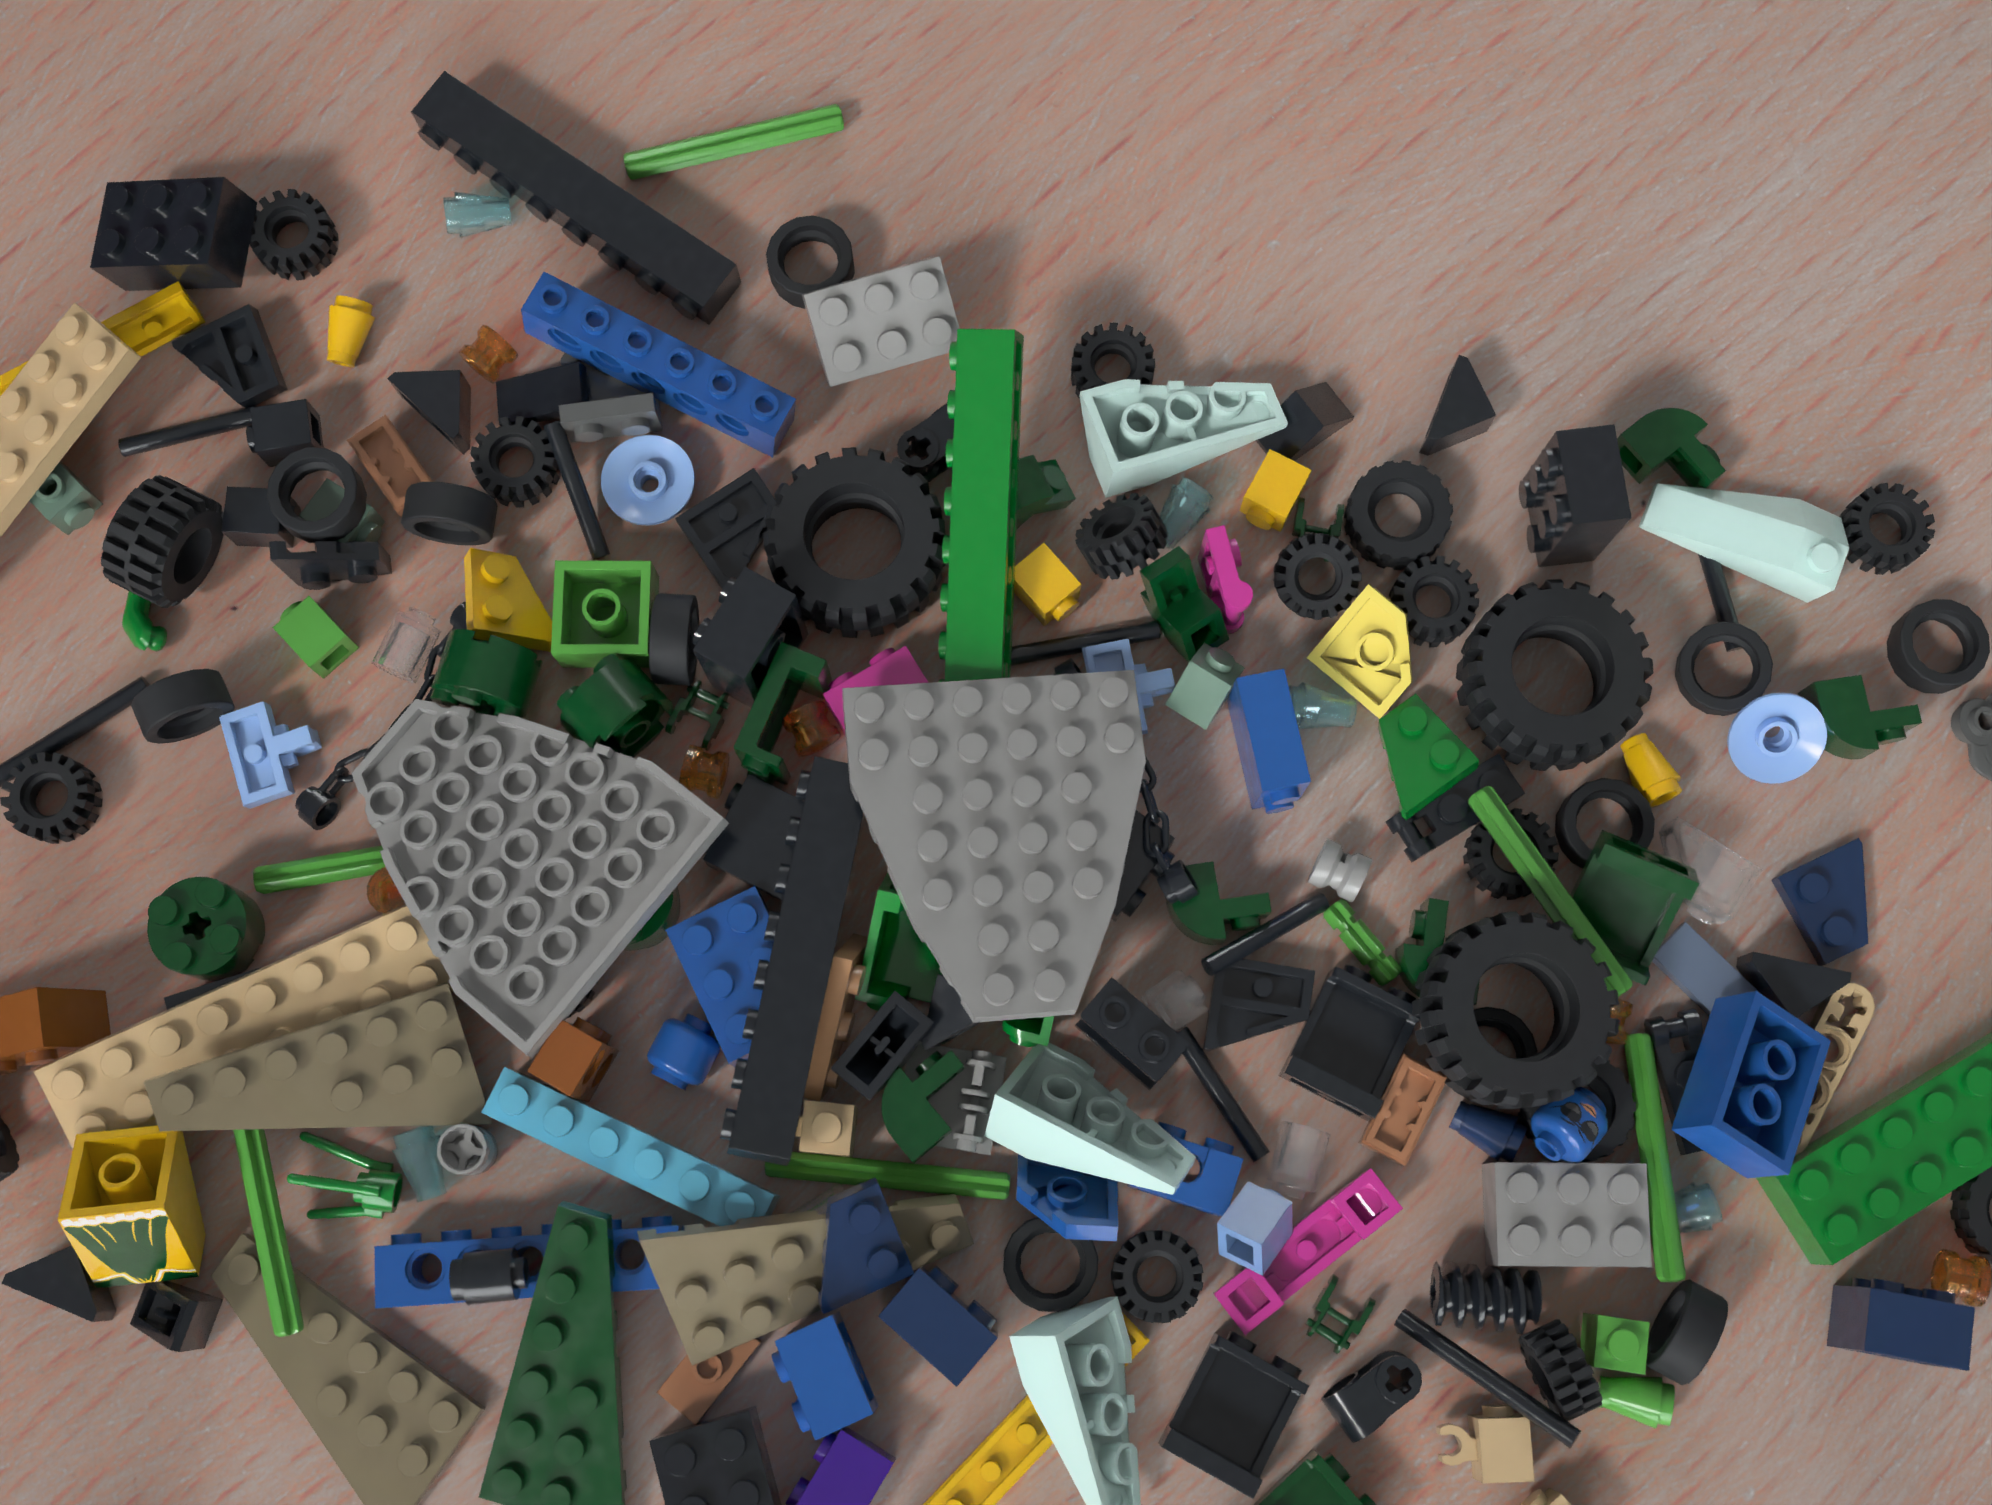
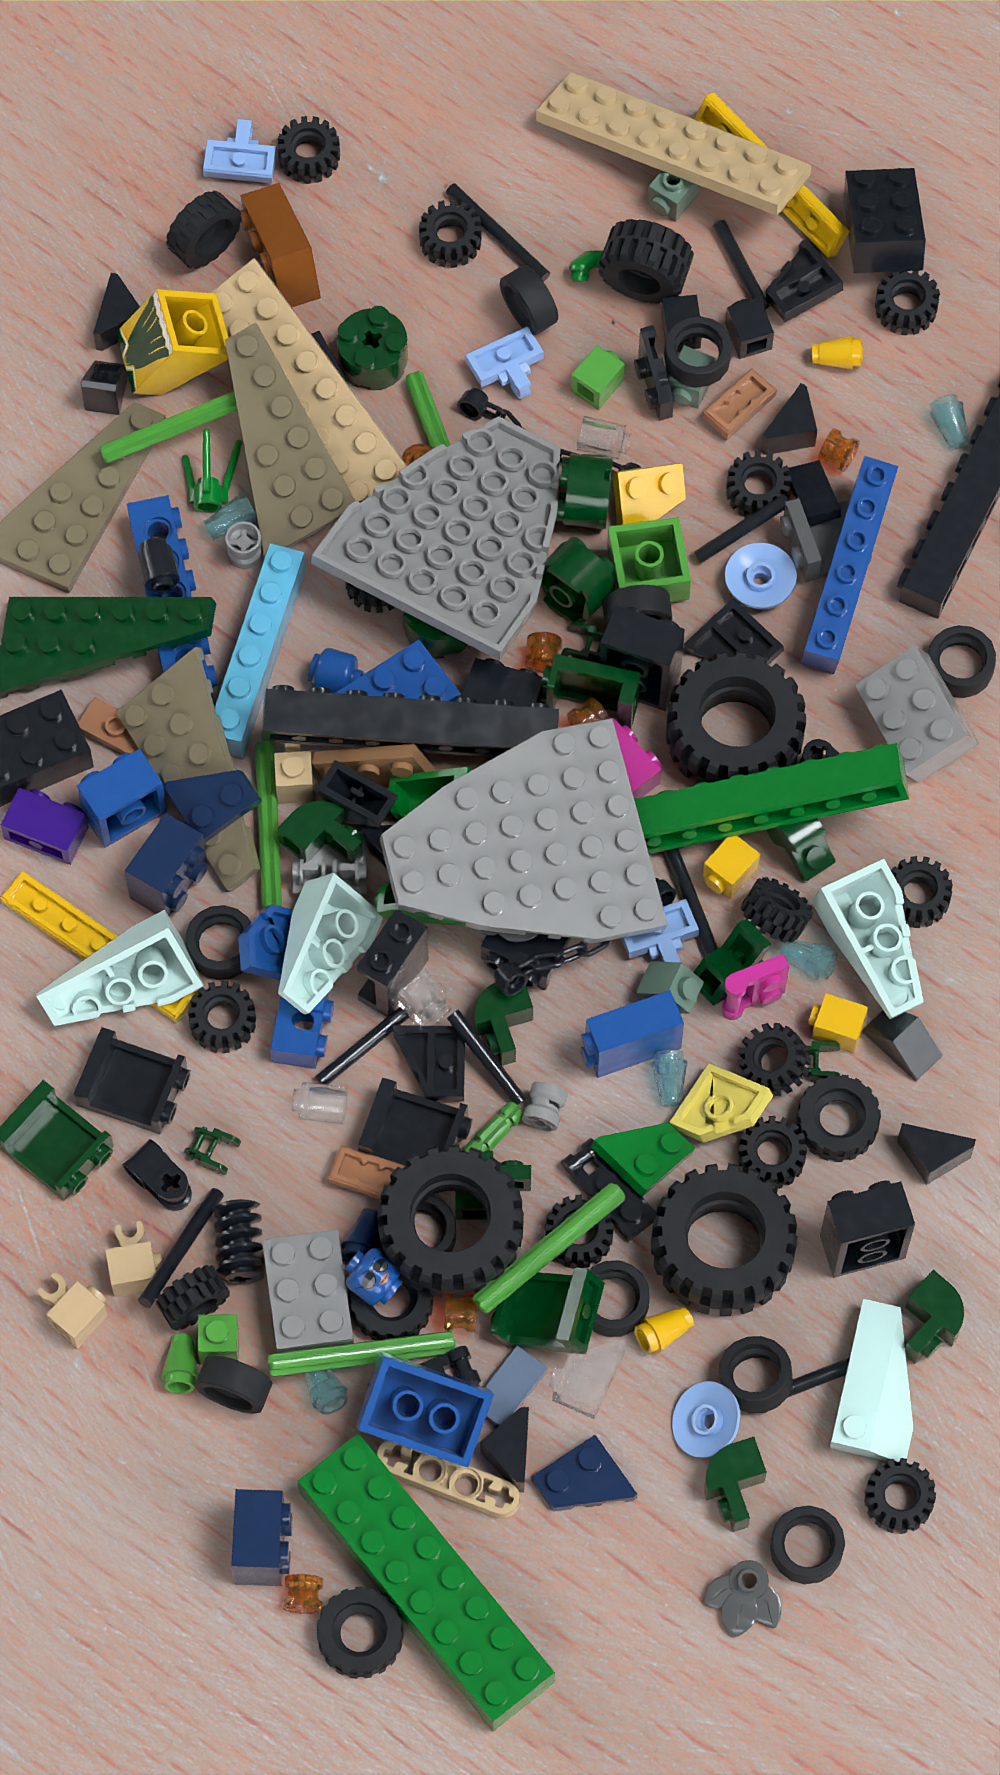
camera: 80 degrees right, 10 degrees down
black tyre [401,482,498,545] -> none
dark orange brick [527,1016,619,1102] -> none
dark pink slope [1213,1168,1403,1335] -> none
medium blue brick [1217,1181,1293,1276] -> none

